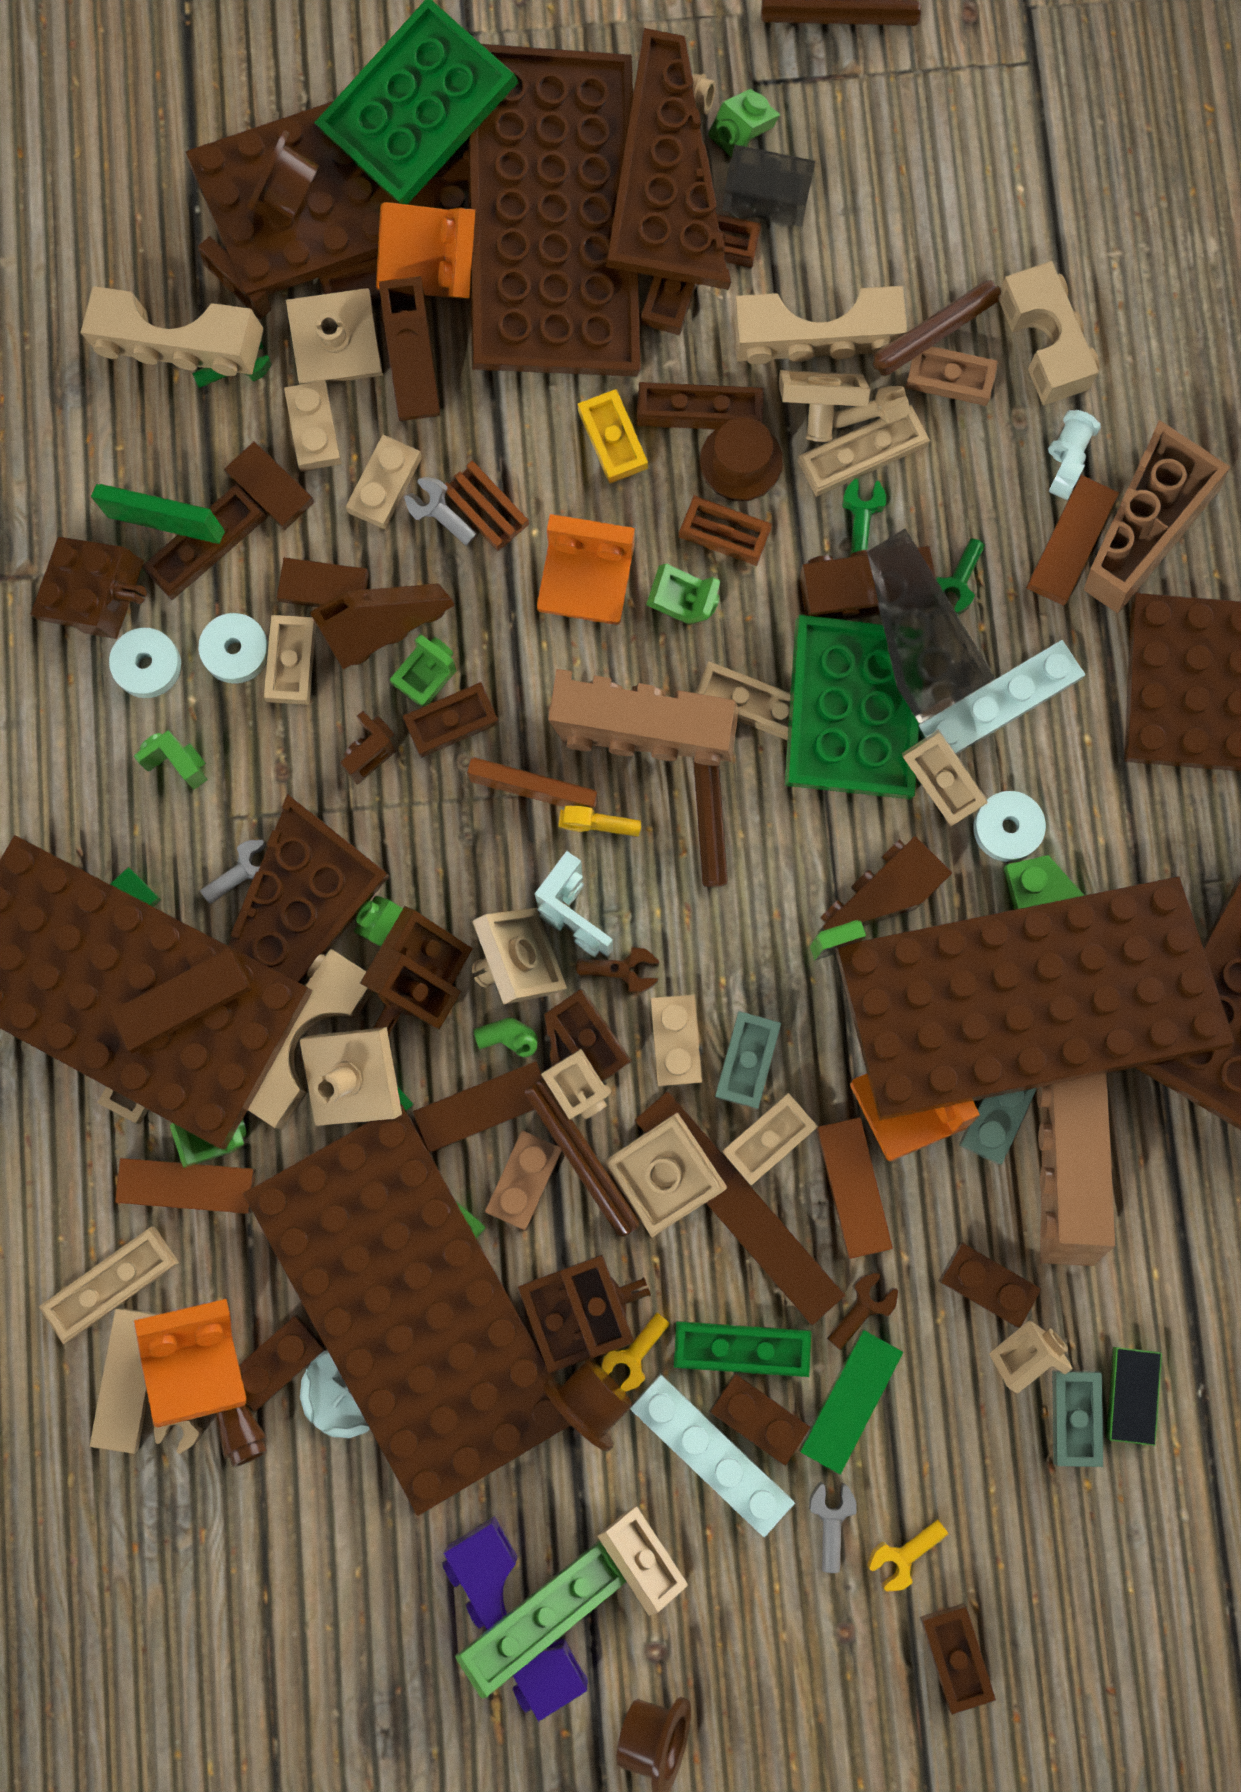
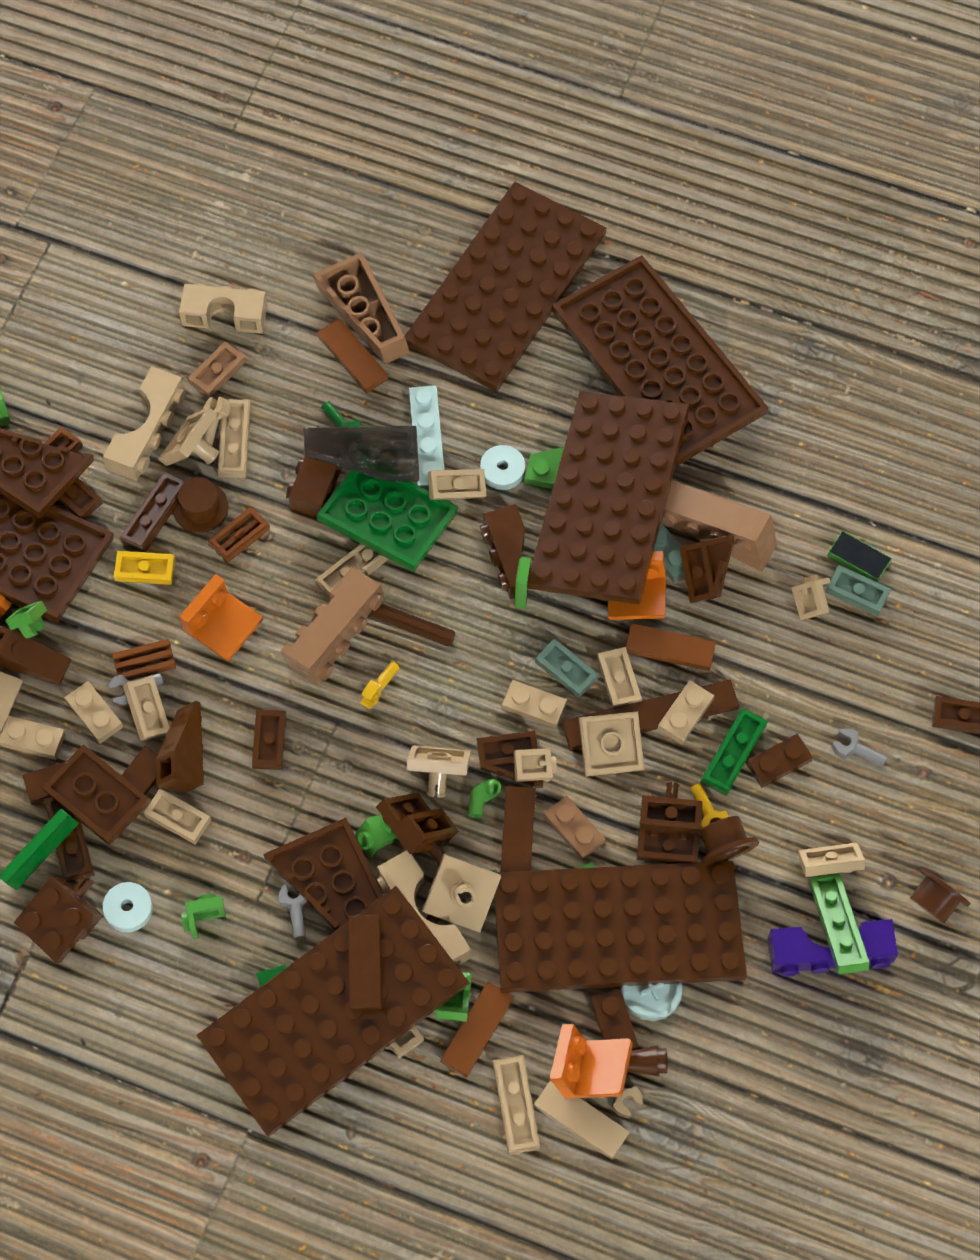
camera: 65 degrees left, 15 degrees down
light aqua piece [198,613,269,684] -> none
reddish brown bracket [340,711,396,785] -> none
bright green bracket [389,634,457,707] -> none
dark orange tile [467,757,598,813] -> none
reddish brown axle [525,1079,639,1237] -> none
light aqua bracket [535,851,613,957] -> none
reddish brown bar [576,947,660,993] -> none
light aqua plate [630,1373,795,1538] -> none
bright green bracket [646,563,720,625] -> none
clear smoke brick [722,145,816,227] -> none
green tile [799,1329,904,1475] -> none
reddish brown bar [827,1272,898,1351] -> none
green bar [842,478,886,555] -> none
yellow bar [867,1519,949,1592] -> none
reddish brown axle [872,280,1001,376] -> none
reddish brown plate [938,1242,1041,1328] -> none
light aqua connector [1048,410,1101,501] -> none
none -> bright green tile [6,601,47,639]
none -> reddish brown plate [42,744,150,846]
none -> tan plate [123,676,170,741]
none -> tan plate [657,680,714,745]
none -> reddish brown wing [680,535,734,603]

